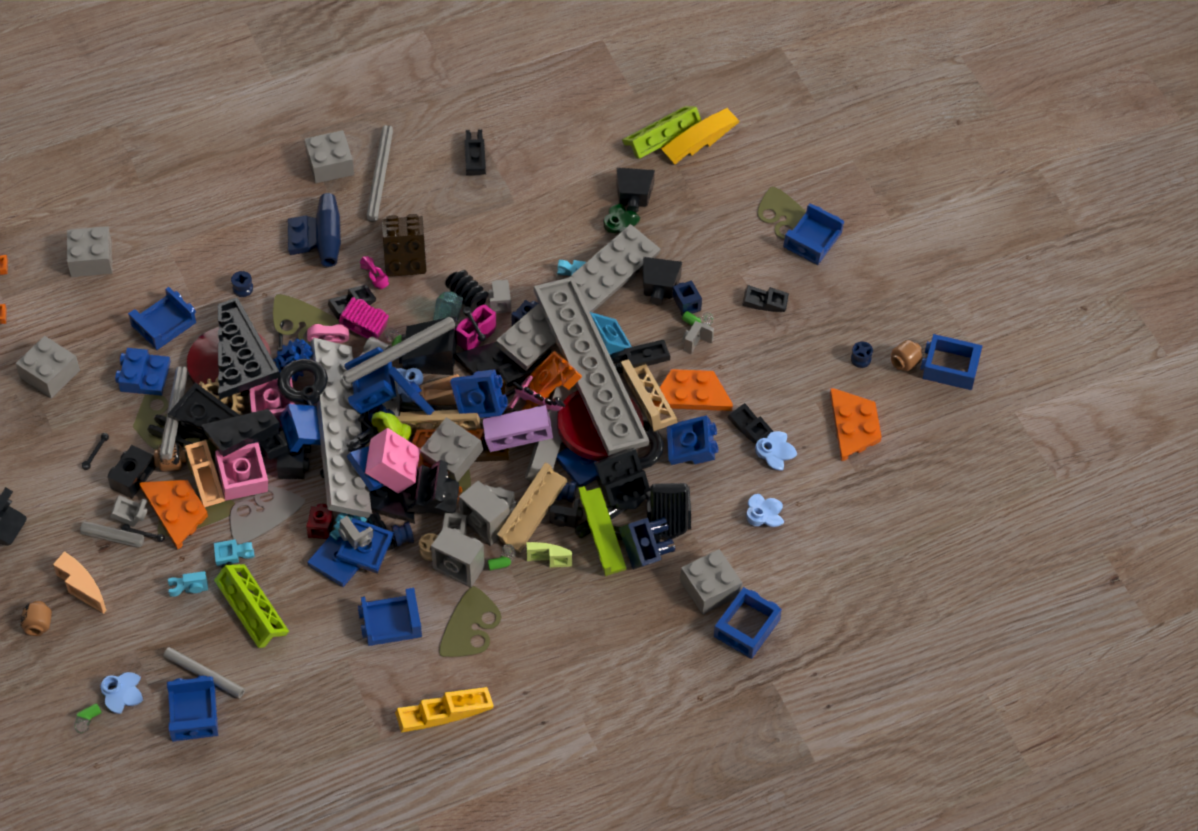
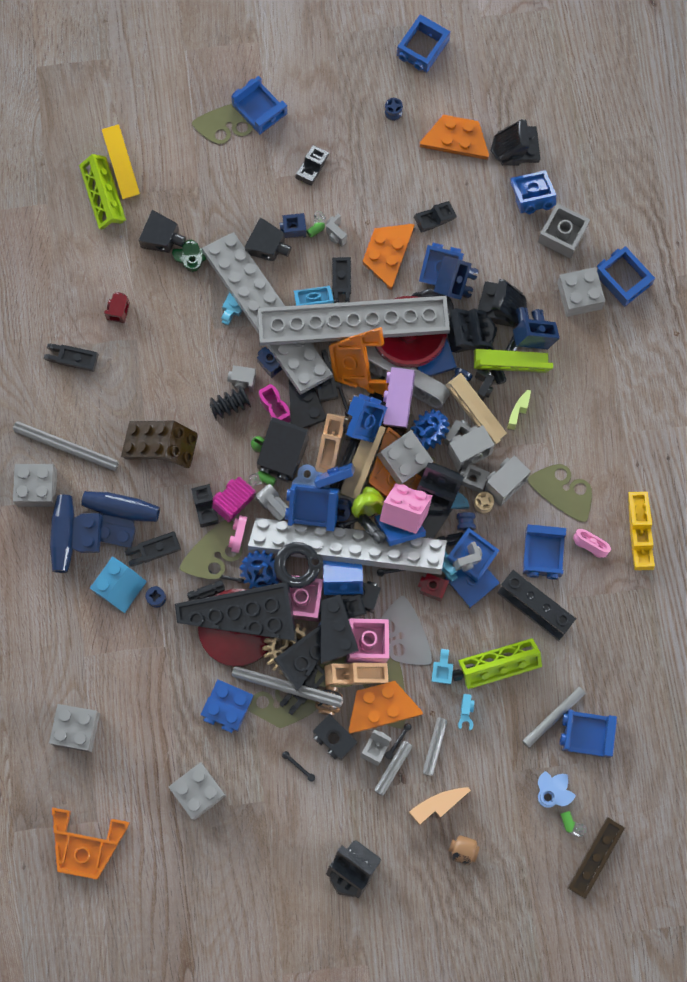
camera: 70 degrees left, 20 degrees up
blue panel [128,287,196,350] -> none
light grey axle [342,317,456,384] -> none
dark pink piece [360,256,389,290] -> none
clear light blue brick [433,291,463,322] -> none
black hinge [463,307,486,341] -> none
arm [488,544,516,570] -> none
bright pink piece [506,376,565,411] -> none
tan fence [621,359,678,431] -> none
light blue plate [746,494,784,527] -> none
light blue plate [755,431,797,471] -> none
medium nougat head [891,340,922,371] -> none
none -> dark blue plate [50,494,102,573]
none -> dark azure slope [90,556,147,613]
none -> dark red brick [104,292,130,323]
none -> black hinge [125,531,181,567]
none -> black axle [187,580,225,601]
none -> blue gear [410,409,450,450]
none -> light grey axle [423,718,447,776]
none -> dark blue brick [433,255,479,300]
none -> dark azure tile [451,491,470,509]
none -> black piece [490,119,541,166]
none -> black fence [497,570,577,641]
none -> blue plate [511,170,556,214]
none -> light grey brick [538,204,590,259]
none -> dark brown plate [567,817,625,899]
none -> bright pink plate [573,529,611,558]

